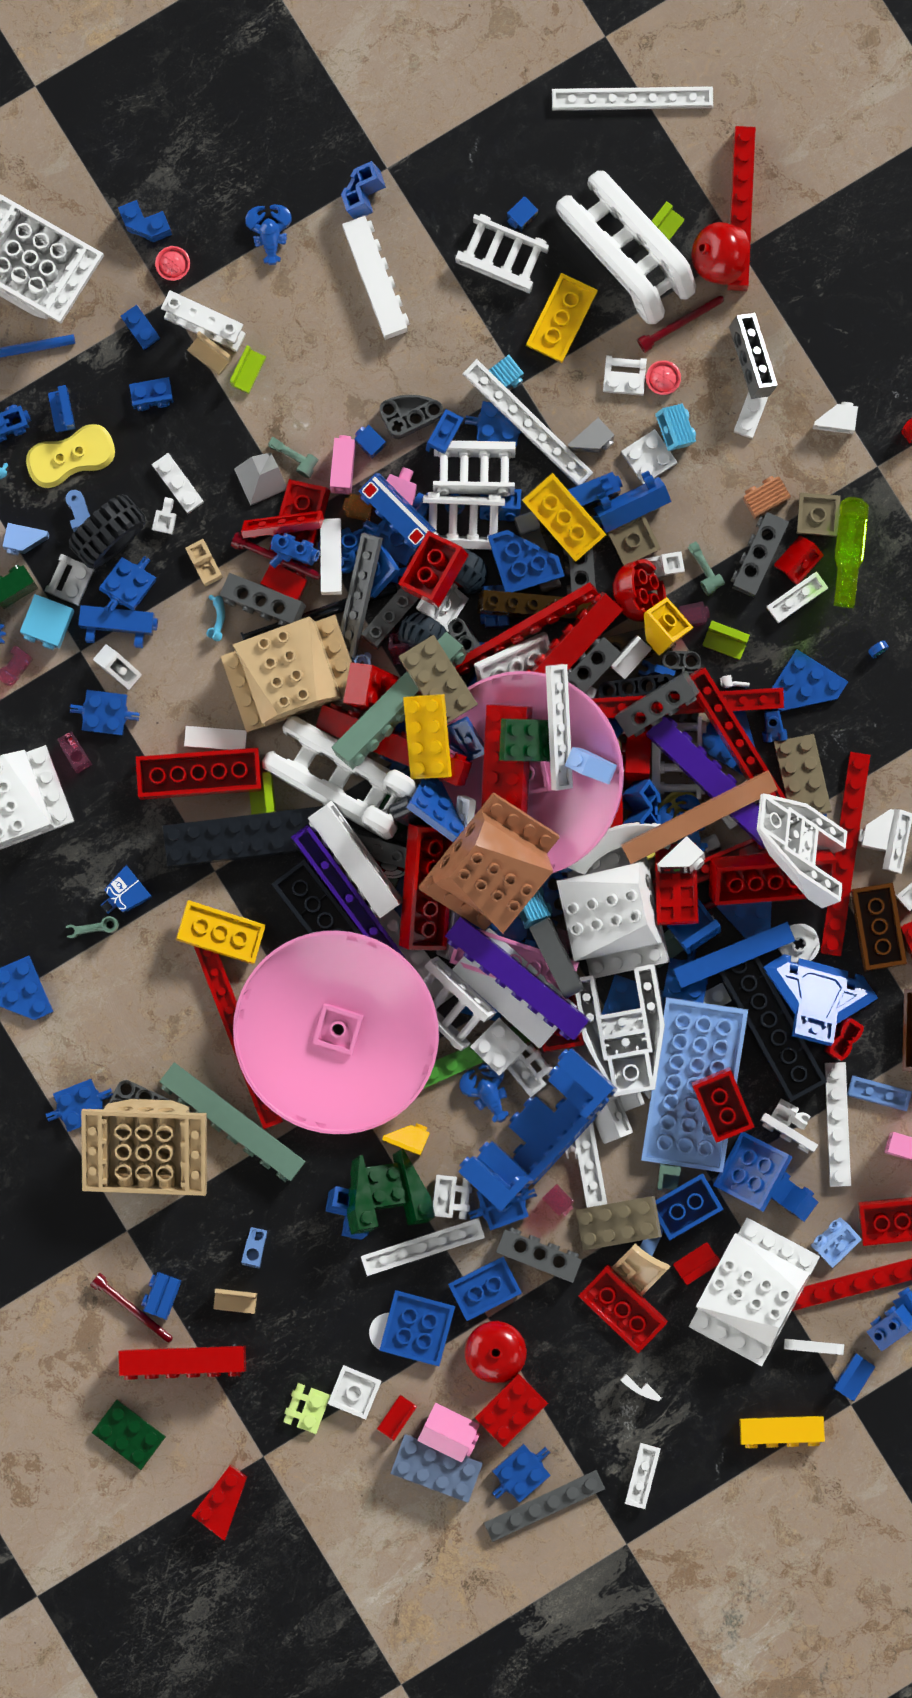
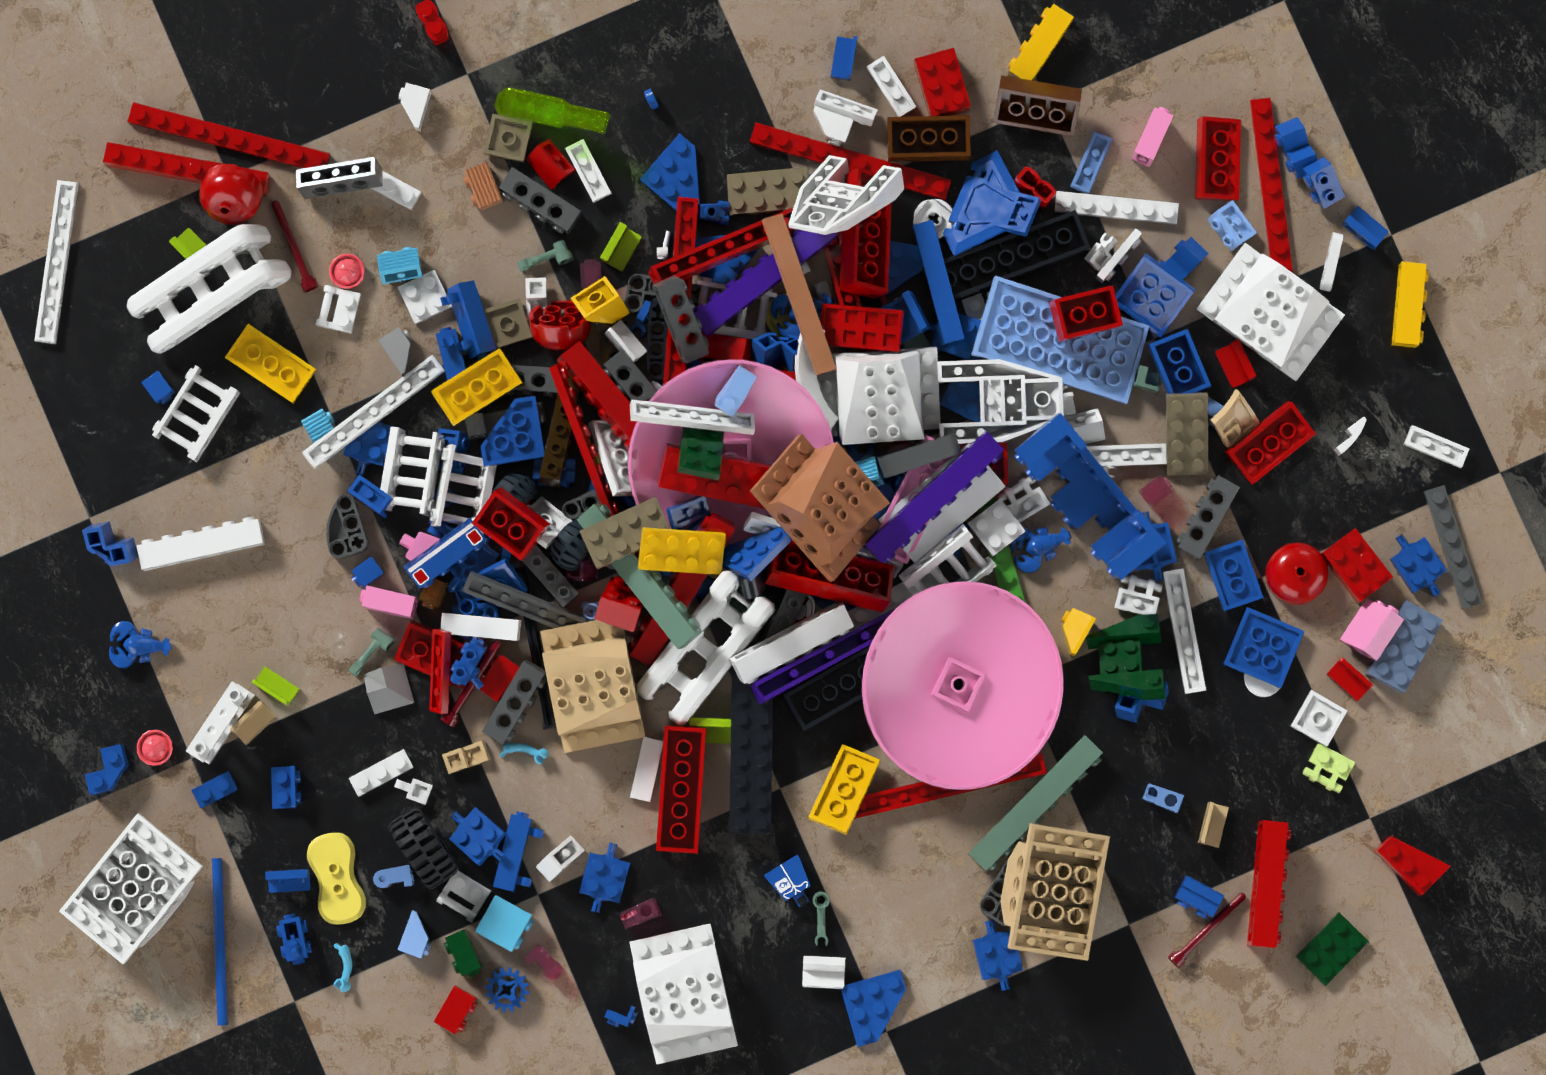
camera: 85 degrees left, 0 degrees up
white slope [657,836,705,874] -> none
none -> red plate [127,102,330,169]
none -> white panel [802,956,845,989]

